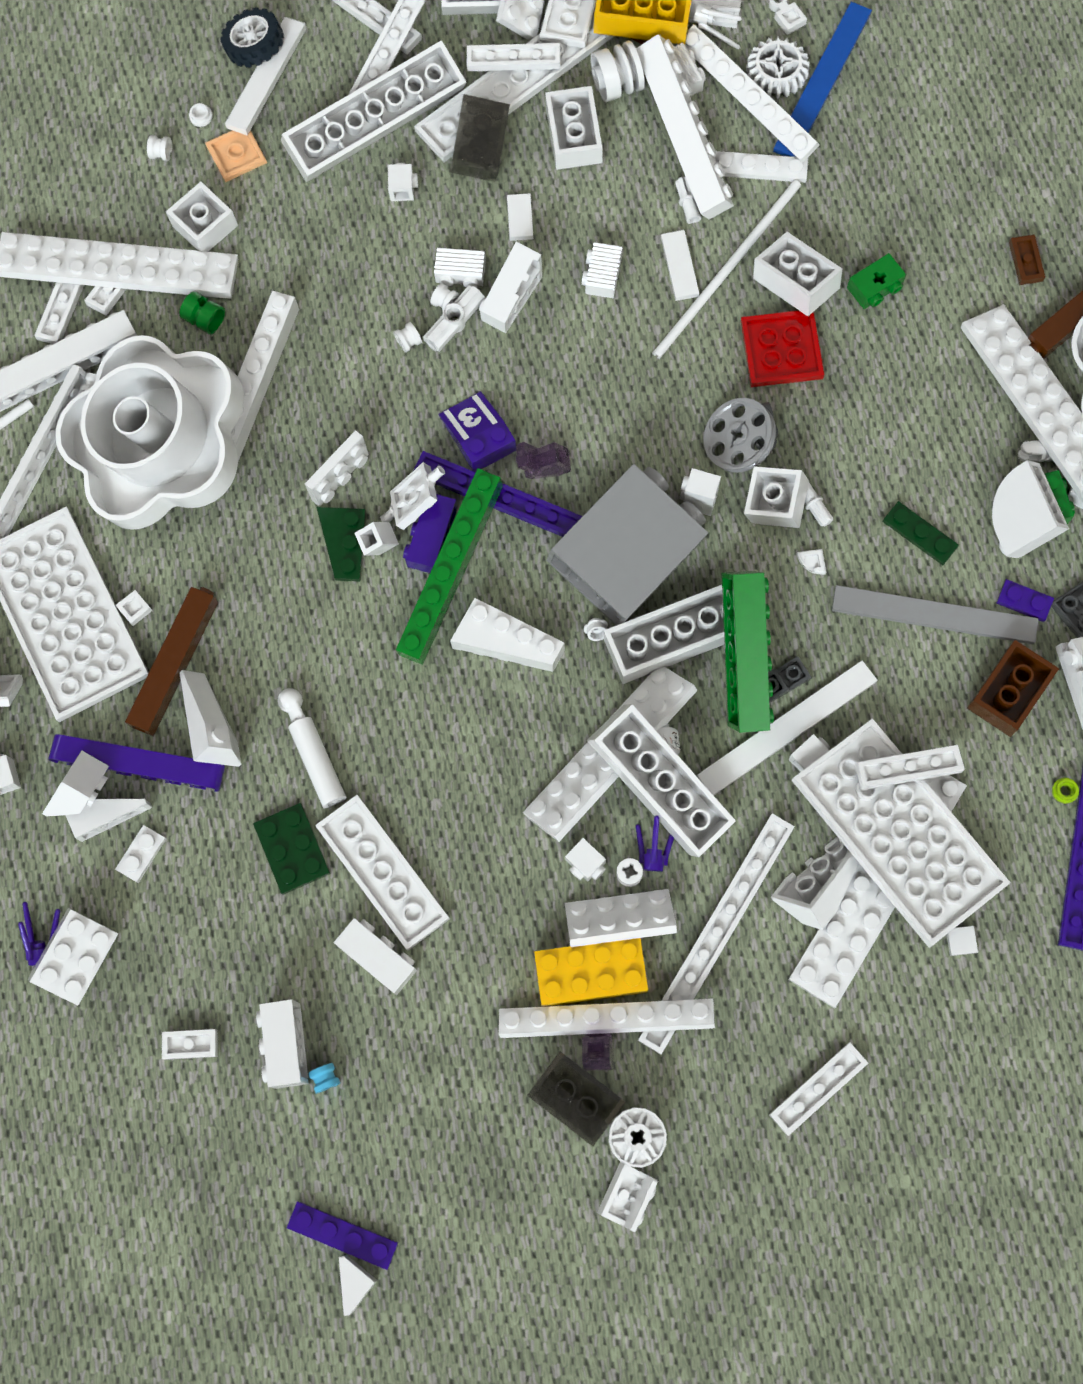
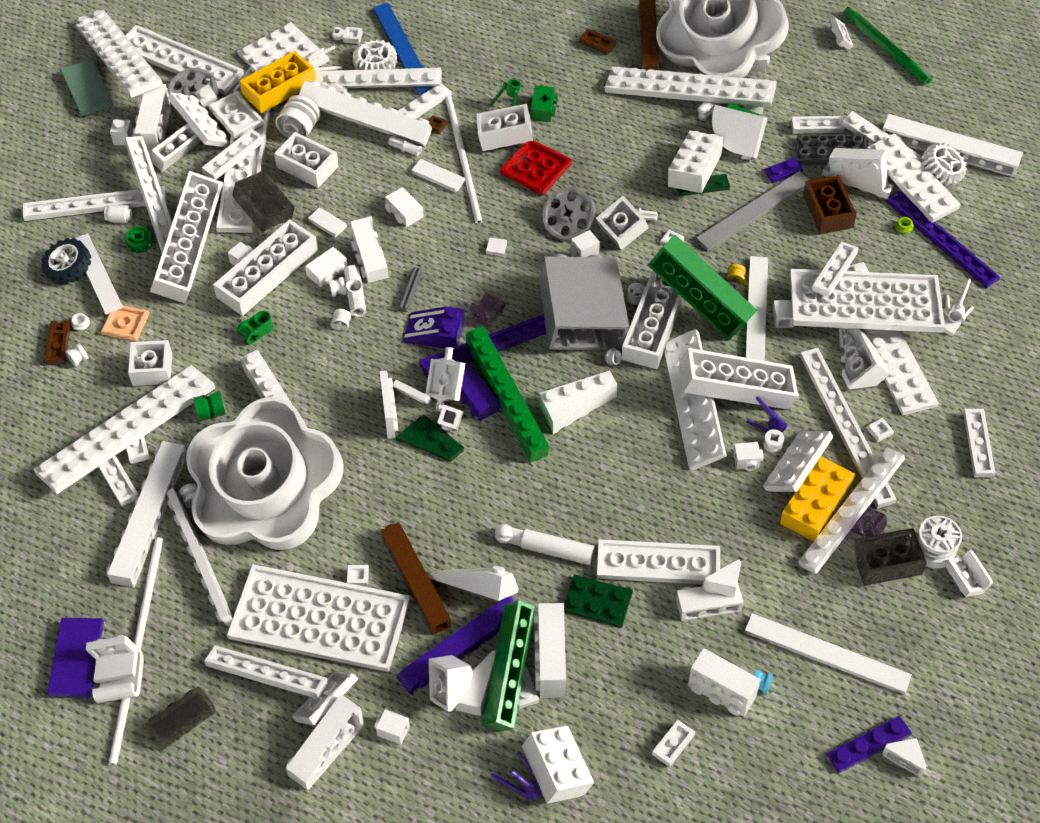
camera: 55 degrees left, 20 degrees down
none -> reddish brown plate [45,320,71,365]
none -> white brick [104,205,132,223]
none -> green wheel [125,226,153,253]
none -> white brick [213,219,318,316]
none -> green piece [237,311,273,345]
none -> white tile [393,380,432,406]
none -> dark grey axle [399,267,422,312]
none -> reddish brown tile [429,115,448,134]
none -> green brick [482,600,536,731]
none -> white tile [486,238,507,257]
none -> green plant [488,79,521,107]
none -> white brick [534,603,566,698]
none -> white wheel [627,283,645,305]
none -> white brick [668,131,723,193]
none -> white slope [703,560,741,597]
none -> yellow wheel [726,264,746,286]
none -> white tile [745,613,912,695]
none -> white tile [866,418,894,442]
none -> white plant [945,279,974,322]

